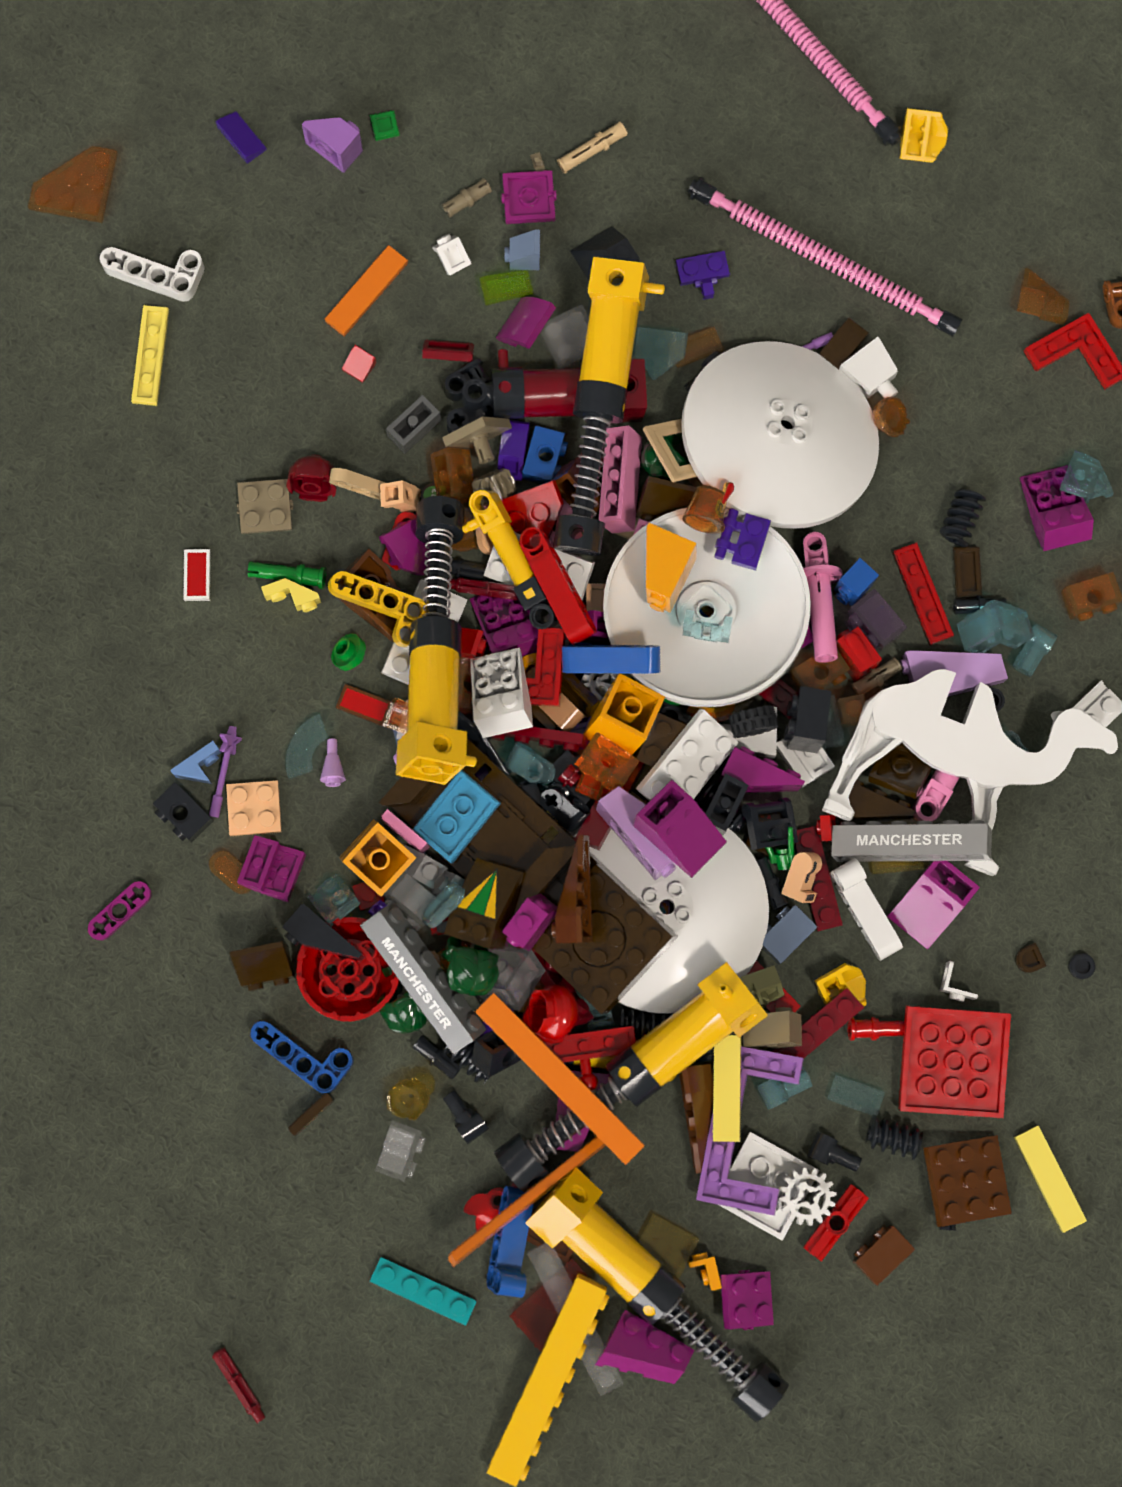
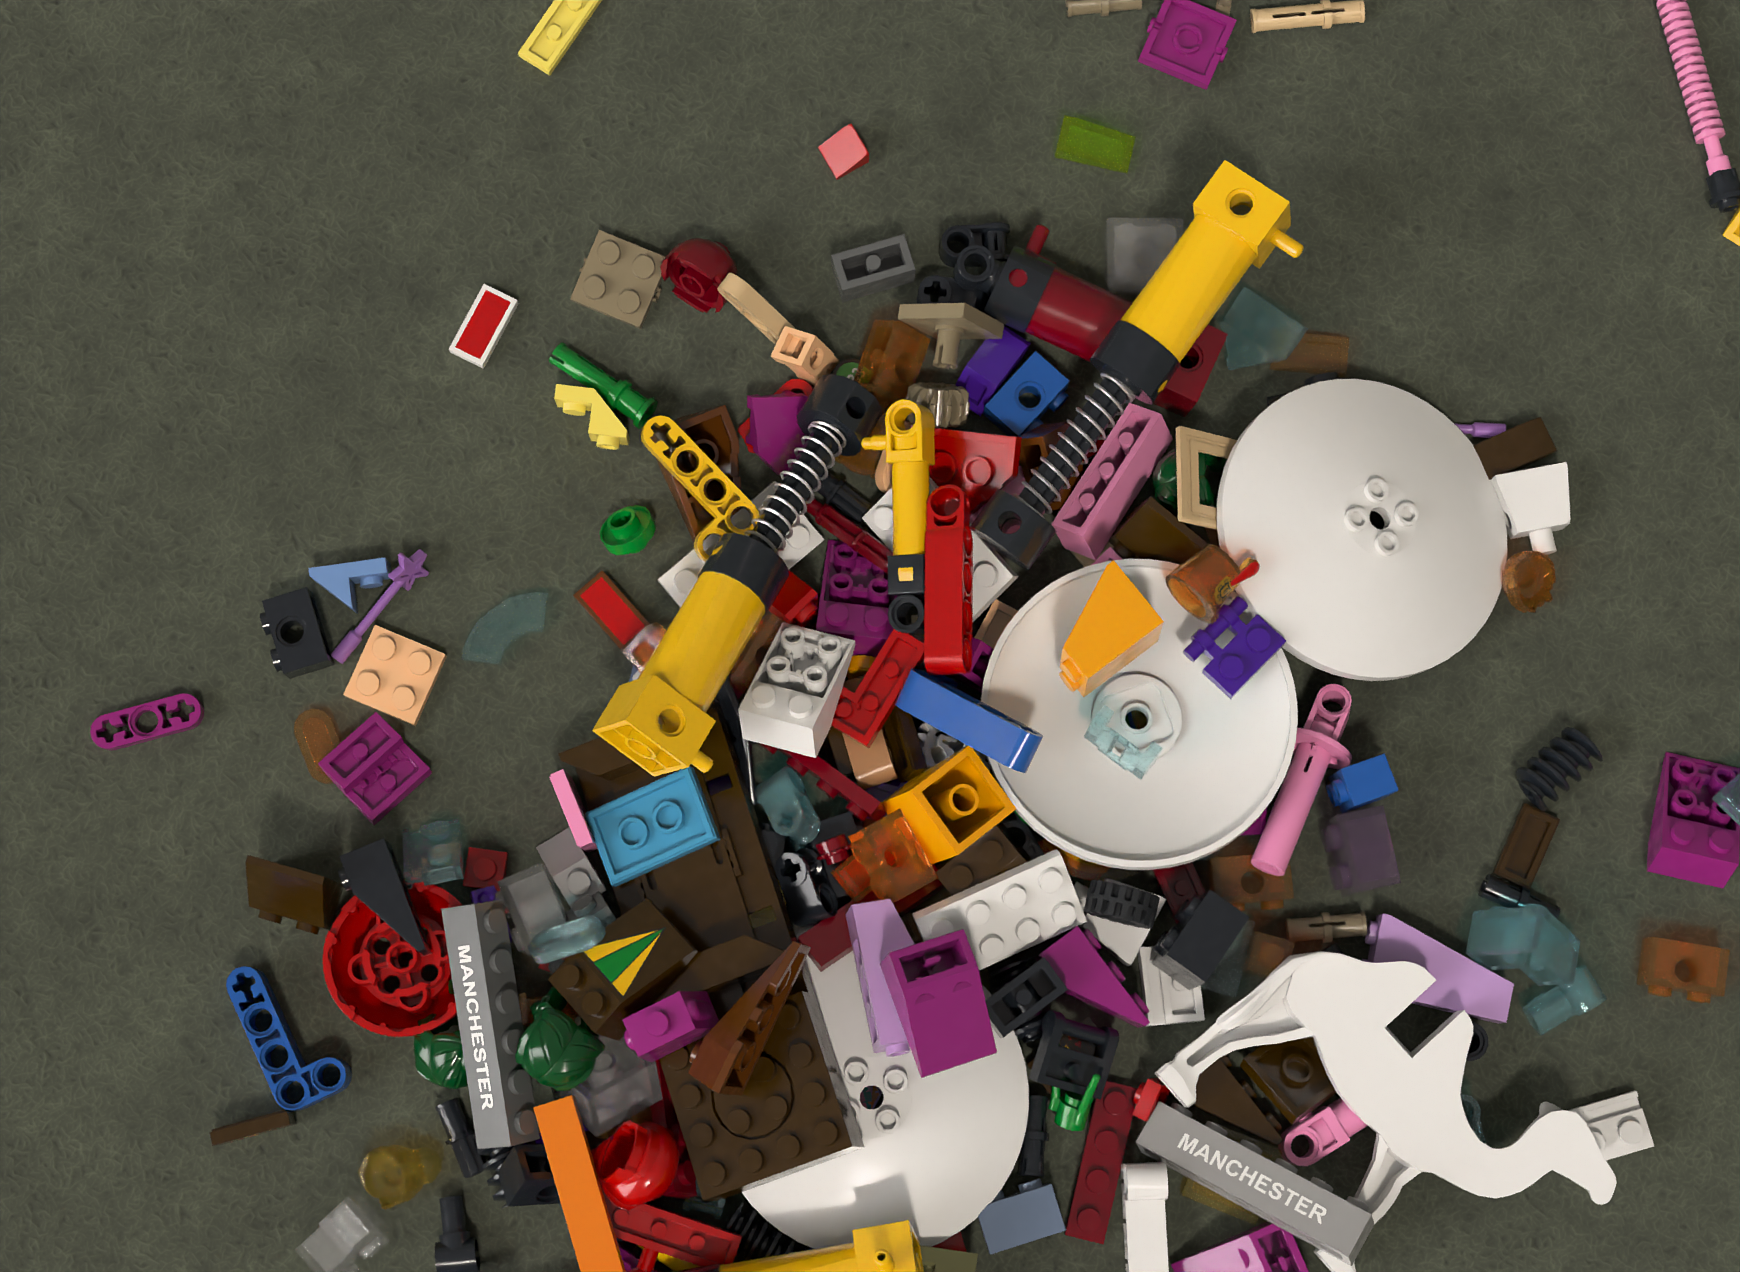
camera: 30 degrees right, 0 degrees up
lavender cone [320,739,346,787] -> none
orange tile [325,245,408,337] -> none
light orange slope [339,819,416,896] -> none
dark red tile [422,340,474,362] -> none
white bracket [432,234,471,275] -> none
magenta slope [496,297,556,349] -> none
sand blue slope [505,230,540,270] -> none
black slope [570,226,640,280] -> none
dark purple hinge [676,251,730,300] -> none
bright pink hose [688,177,963,337] -> none
light nougat leg [781,852,822,903] -> none
red torso [836,626,882,682] -> none
red tile [892,543,954,645] -> none

